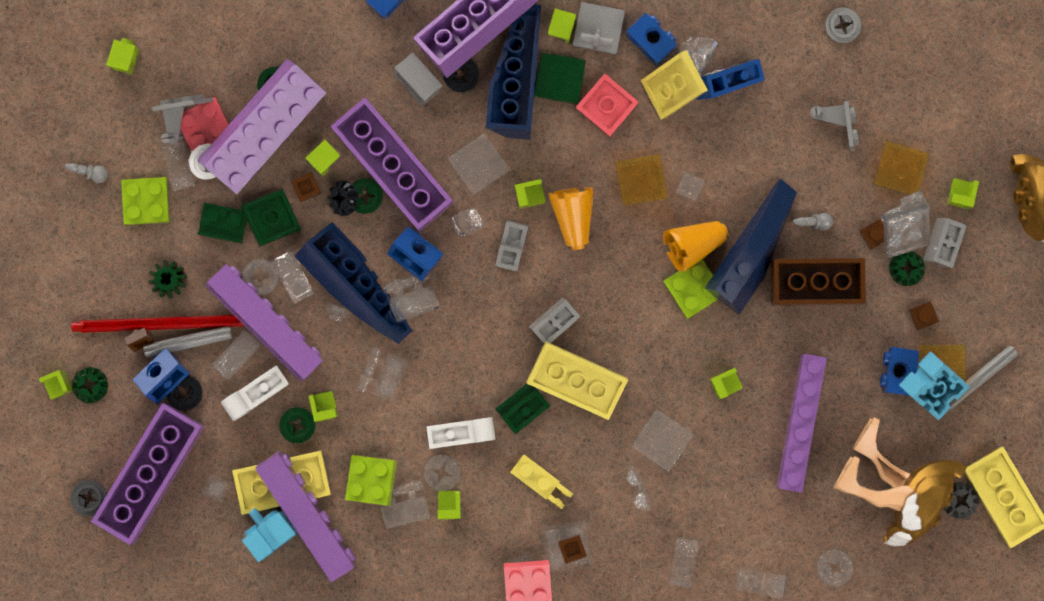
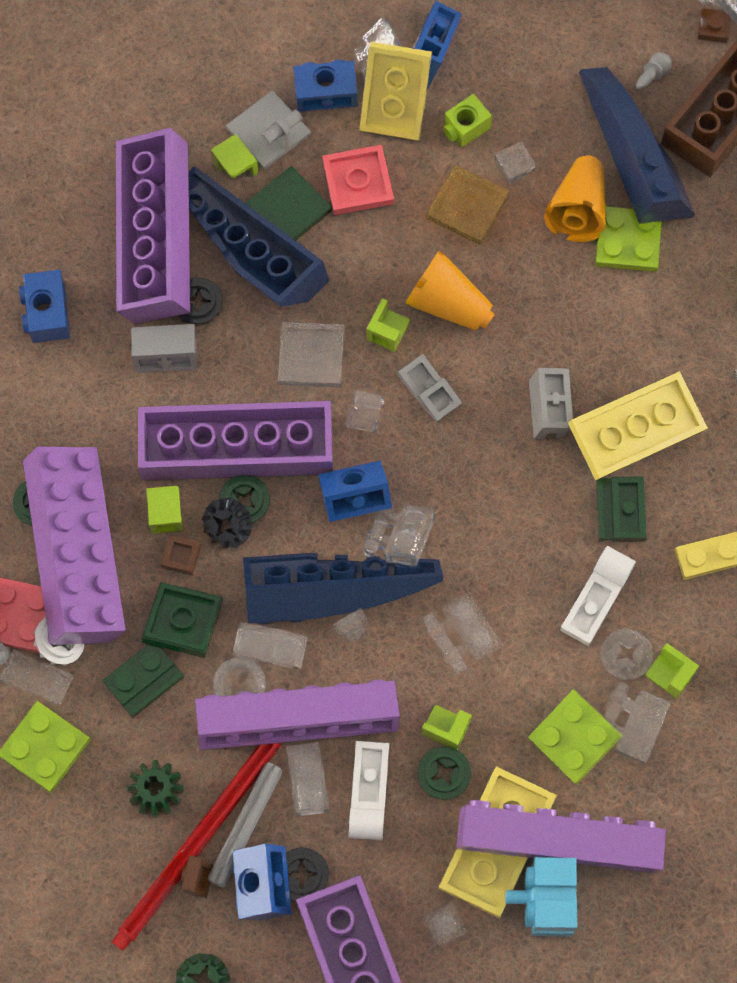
camera: 50 degrees left, 15 degrees down
none -> lime brick [443,94,492,147]

